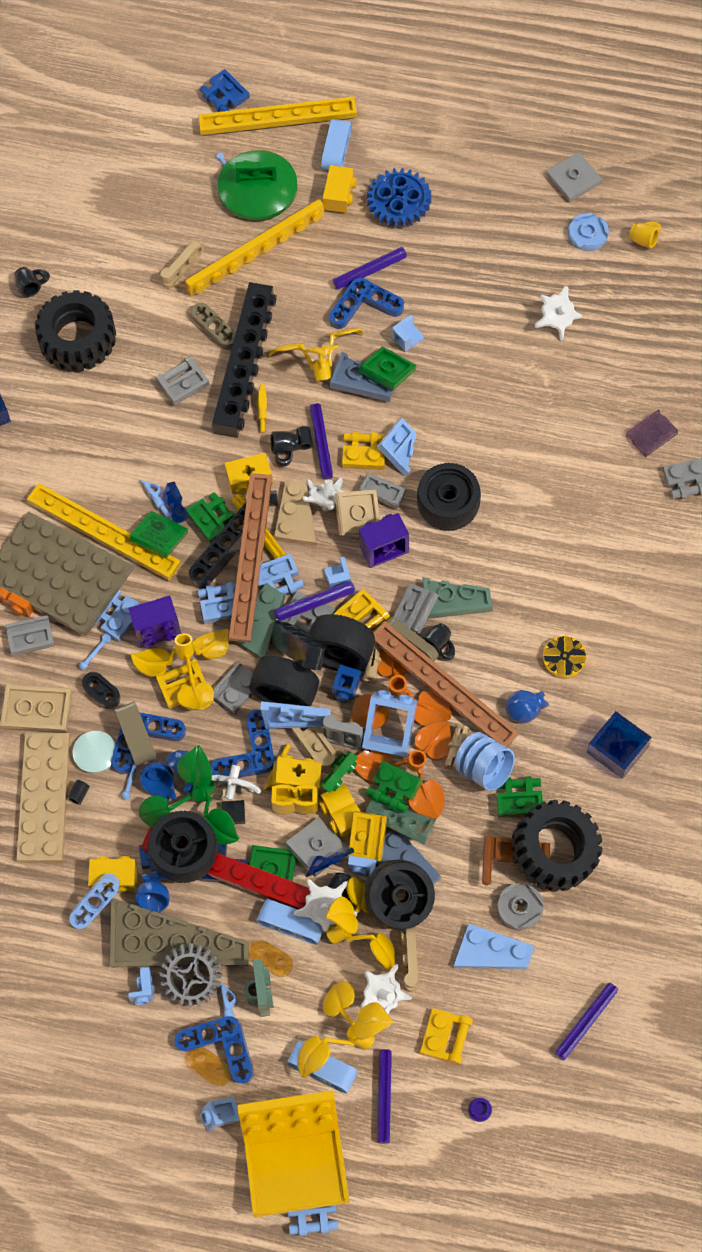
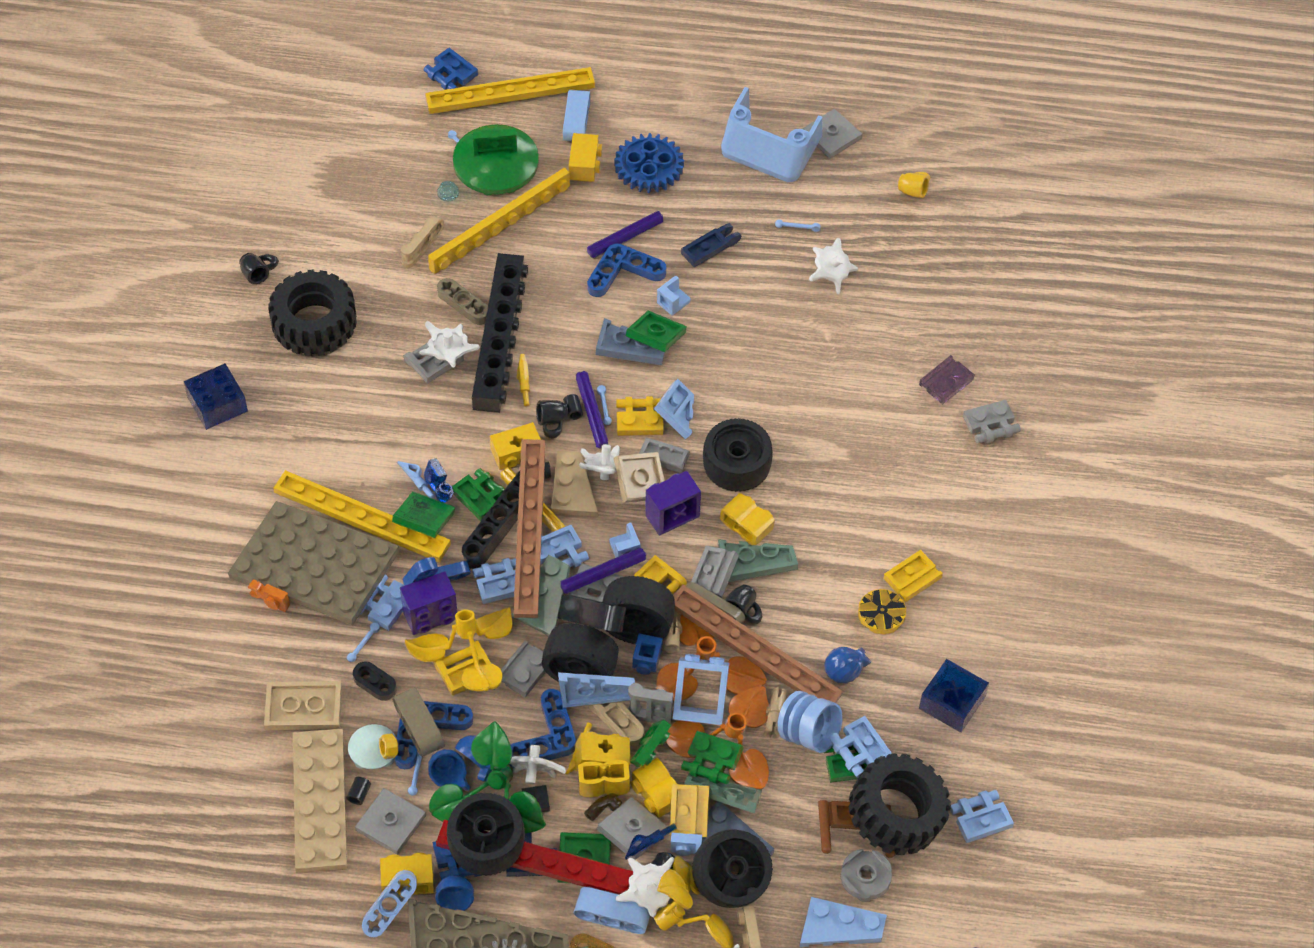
camera: 10 degrees left, 10 degrees down
light grey plate [5,615,55,656] -> none
yellow plant [268,328,363,381] -> none
light blue tile [568,213,609,251] -> none
none -> light grey plate [355,788,426,855]
none -> yellow tile [379,733,398,759]
none -> blue beam [402,557,471,586]
none -> white piece [419,321,480,368]
none -> clear light blue plate [437,181,459,202]
none -> dark brown arm [584,793,622,821]
none -> light blue hinge [597,385,612,425]
none -> dark blue hinge [681,223,742,268]
none -> yellow brick [720,493,775,545]
none -> light blue windscreen [721,87,822,182]
none -> light blue hinge [775,219,821,232]
none -> light blue plate [829,716,892,778]
none -> yellow plate [883,549,943,602]
none -> light blue plate [950,790,1014,843]

